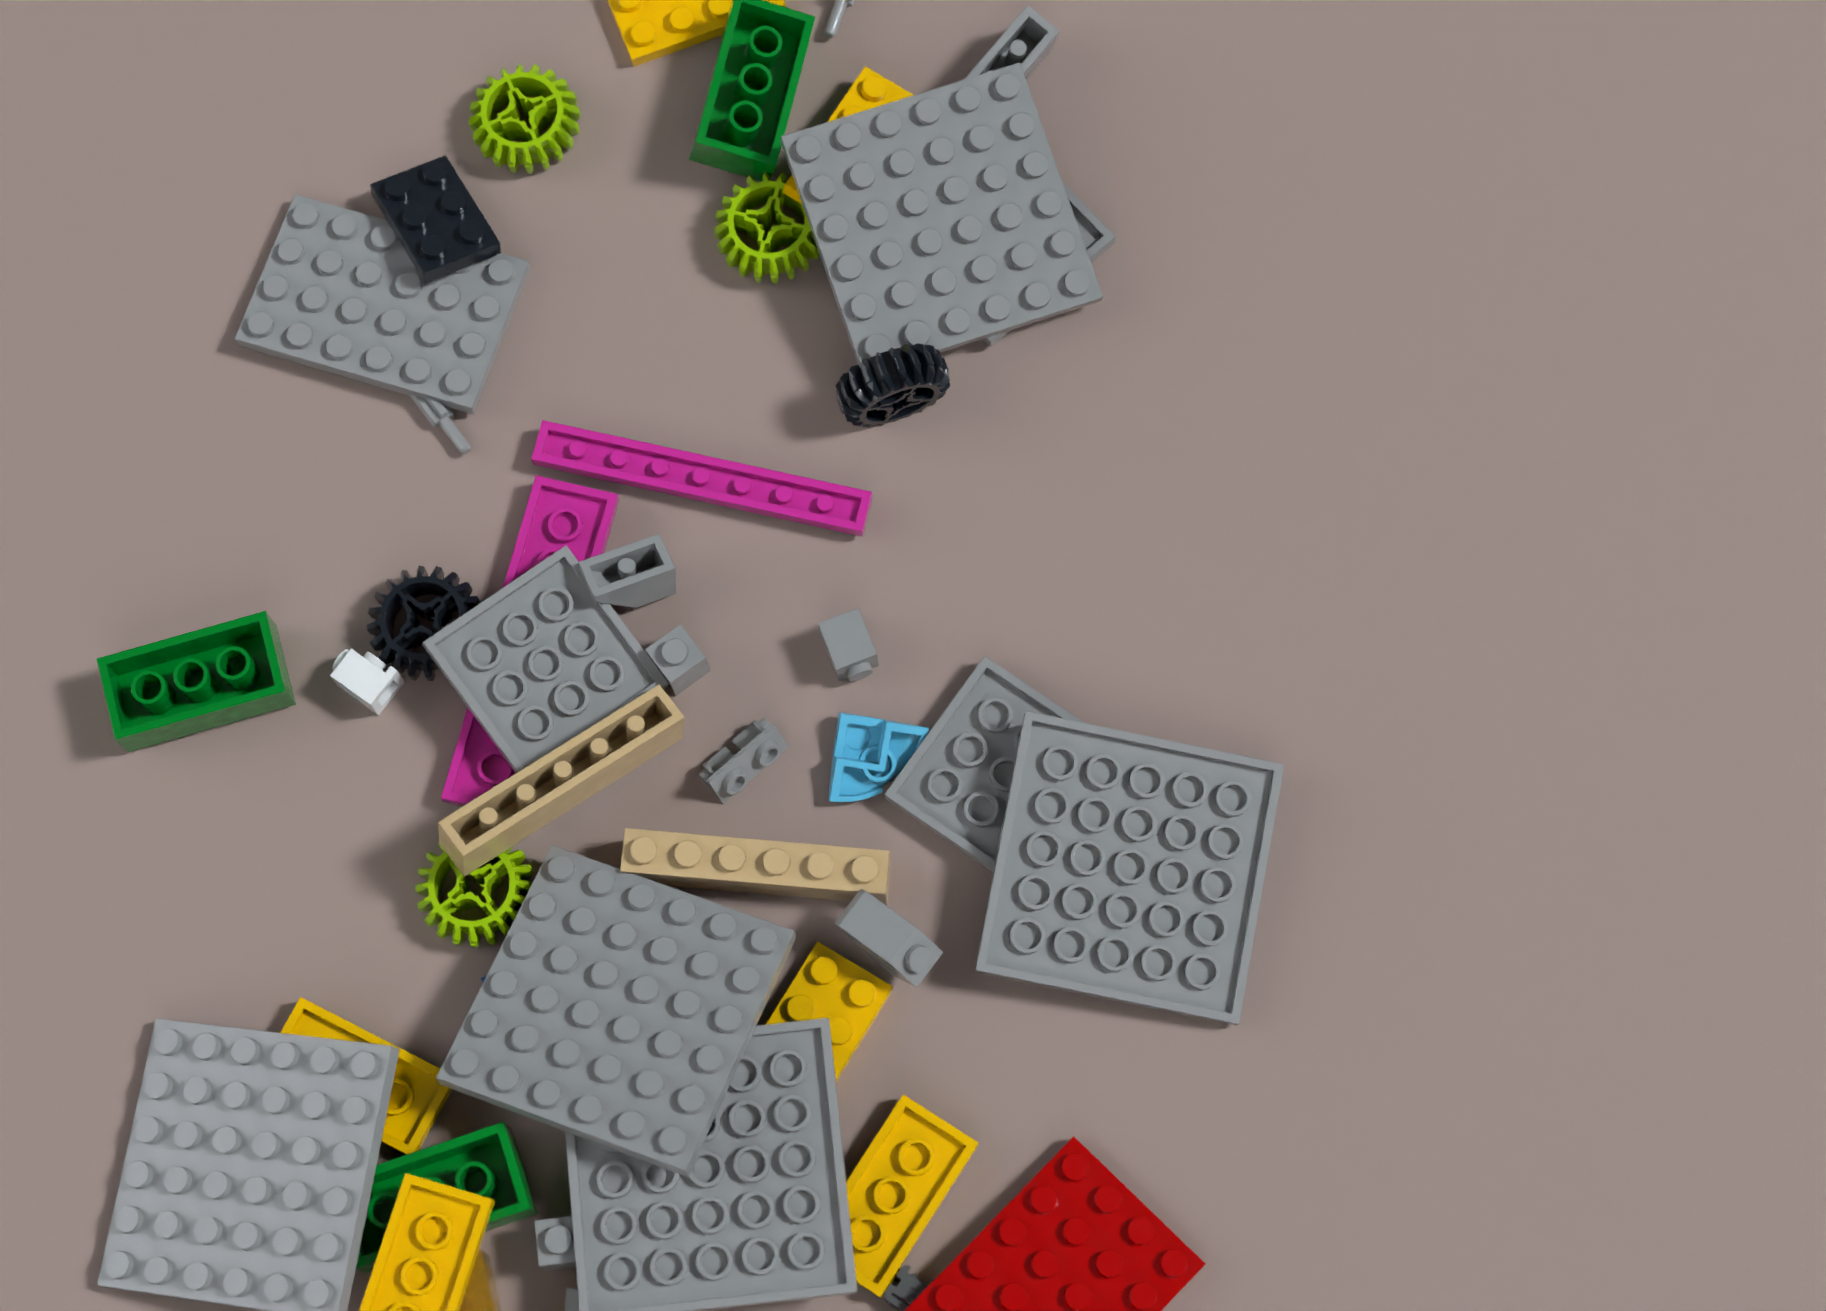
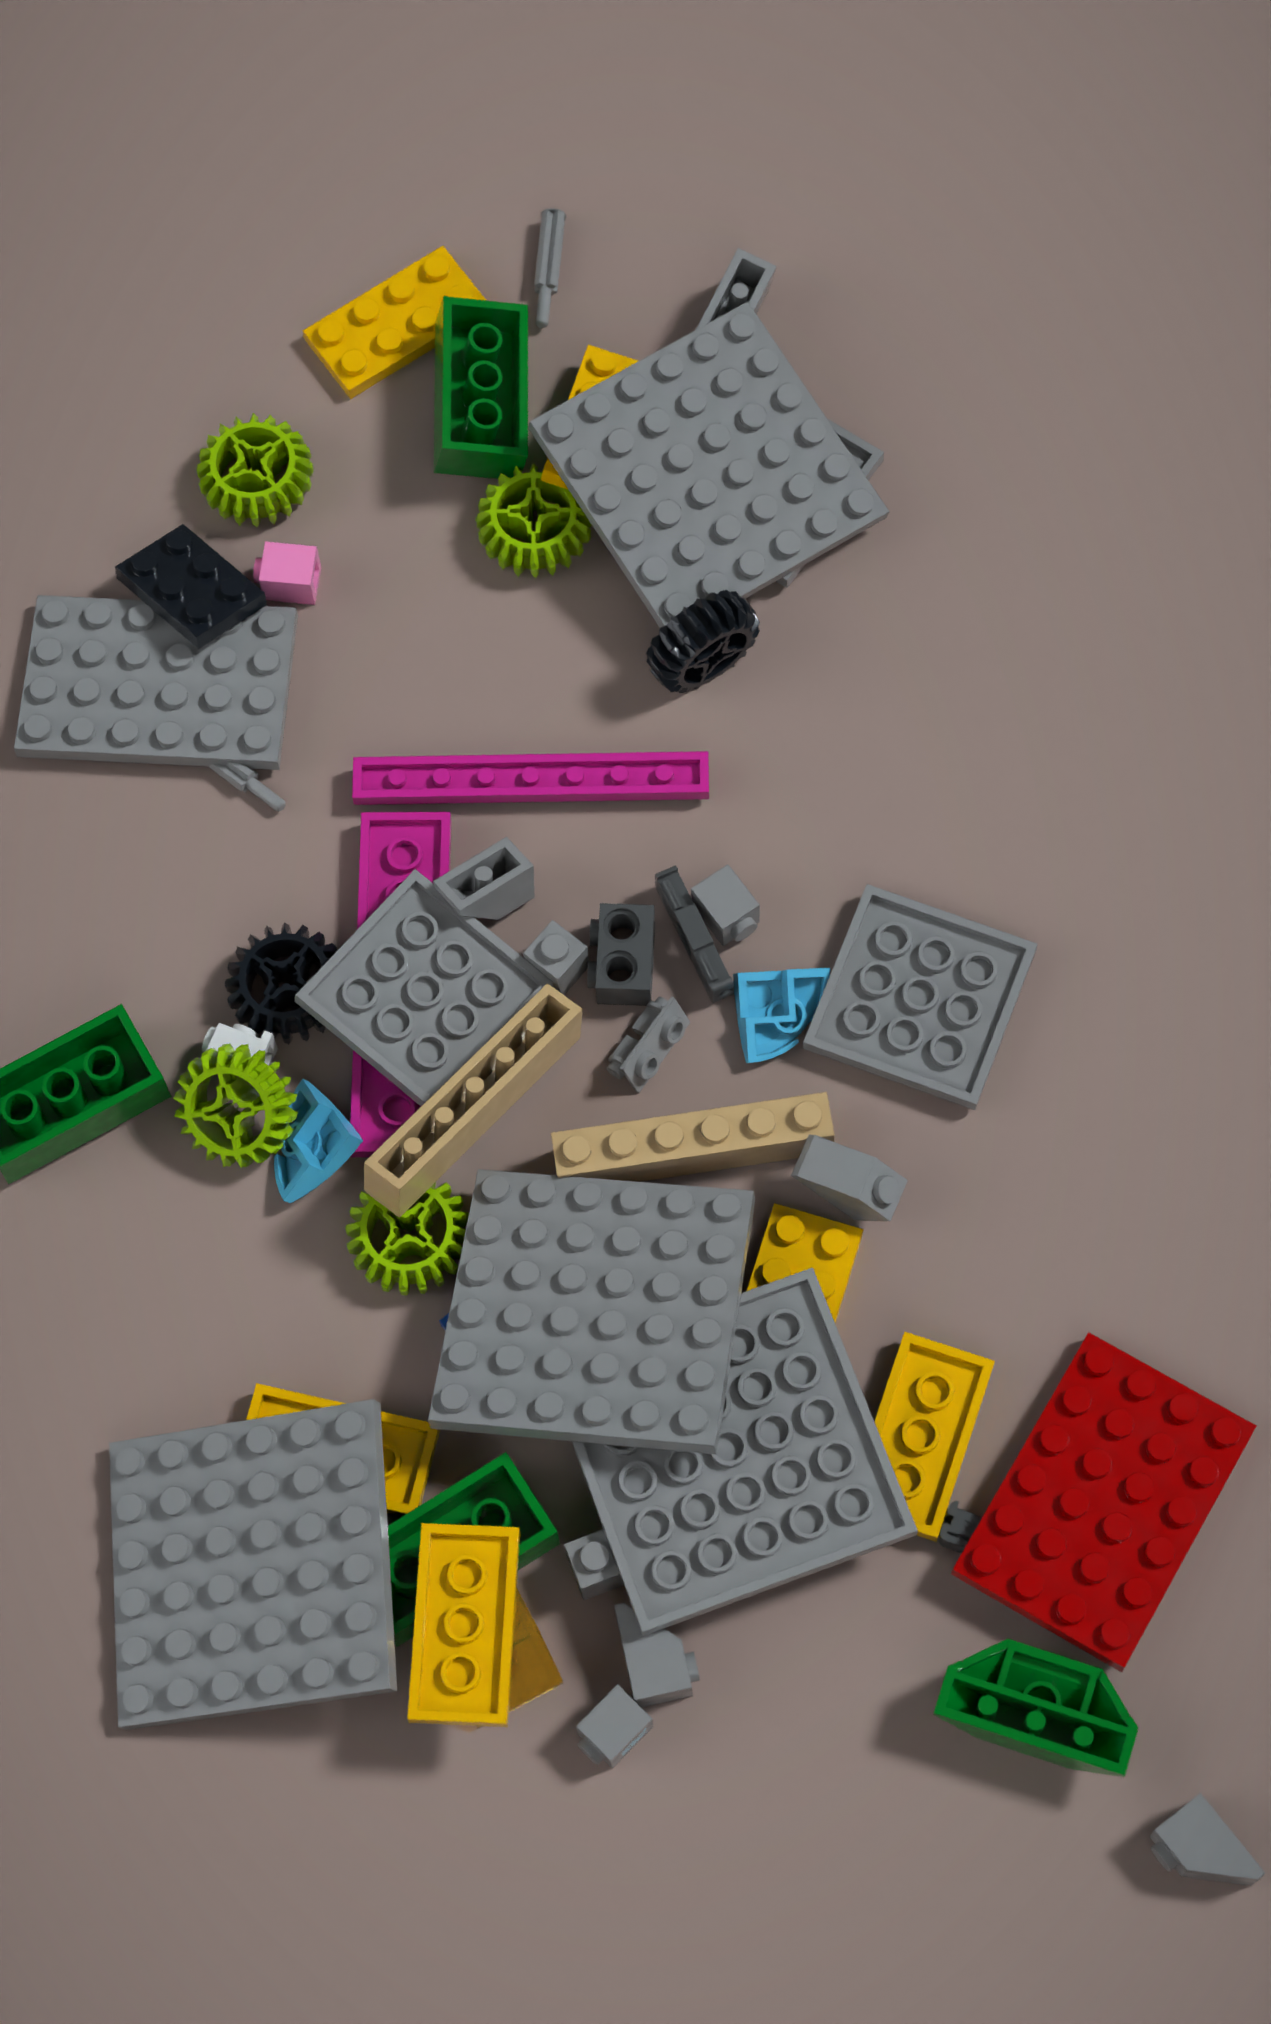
camera: 15 degrees left, 5 degrees down
light grey plate [974,711,1284,1026] -> none
none -> lime gear [173,1043,298,1168]
none -> bright pink brick [253,541,321,605]
none -> medium azure brick [274,1079,363,1203]
none -> dark grey brick [587,903,655,1006]
none -> dark grey piece [655,865,734,1003]

